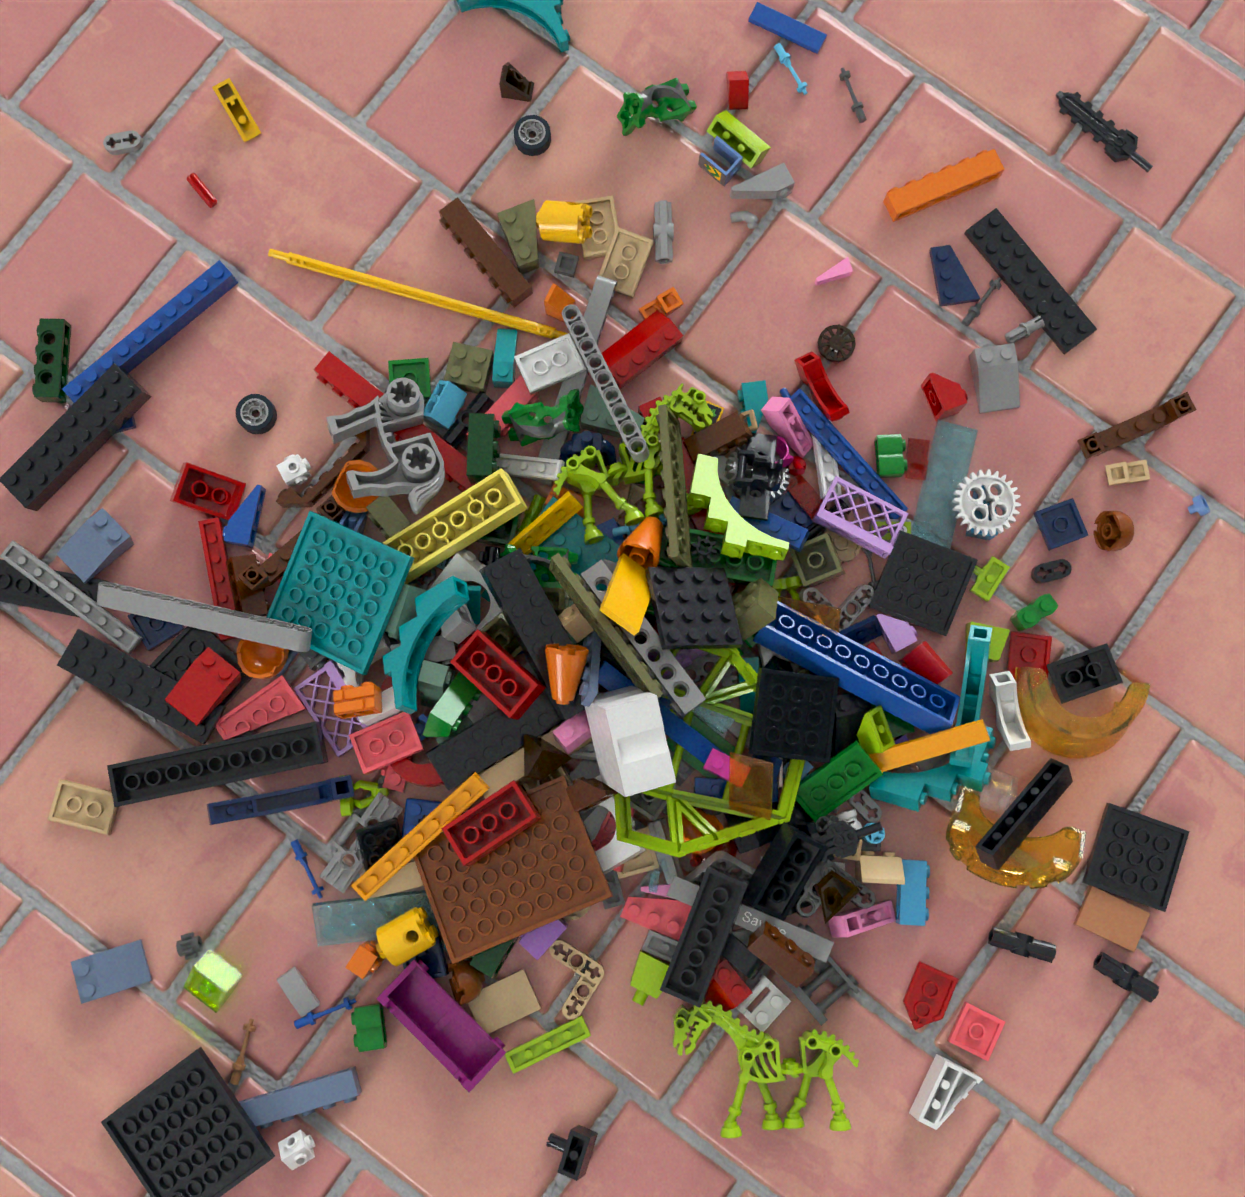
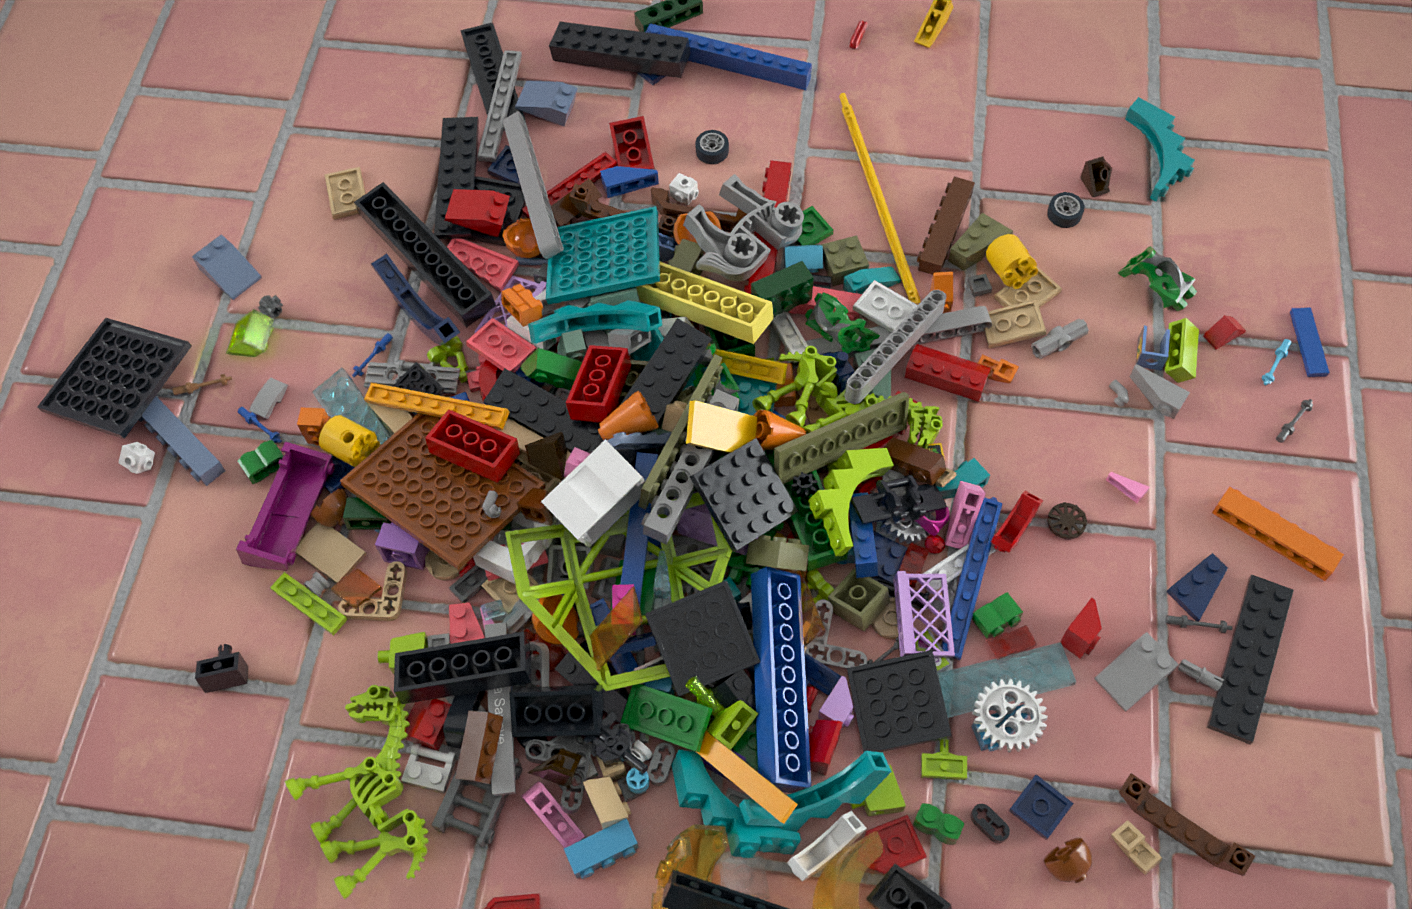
camera: 65 degrees right, 20 degrees down
none -> light grey wheel [304,572,331,597]
none -> clear orange piece [331,568,382,609]
none -> light grey arm [482,491,501,518]
none -> clear neon green pin [685,676,725,718]

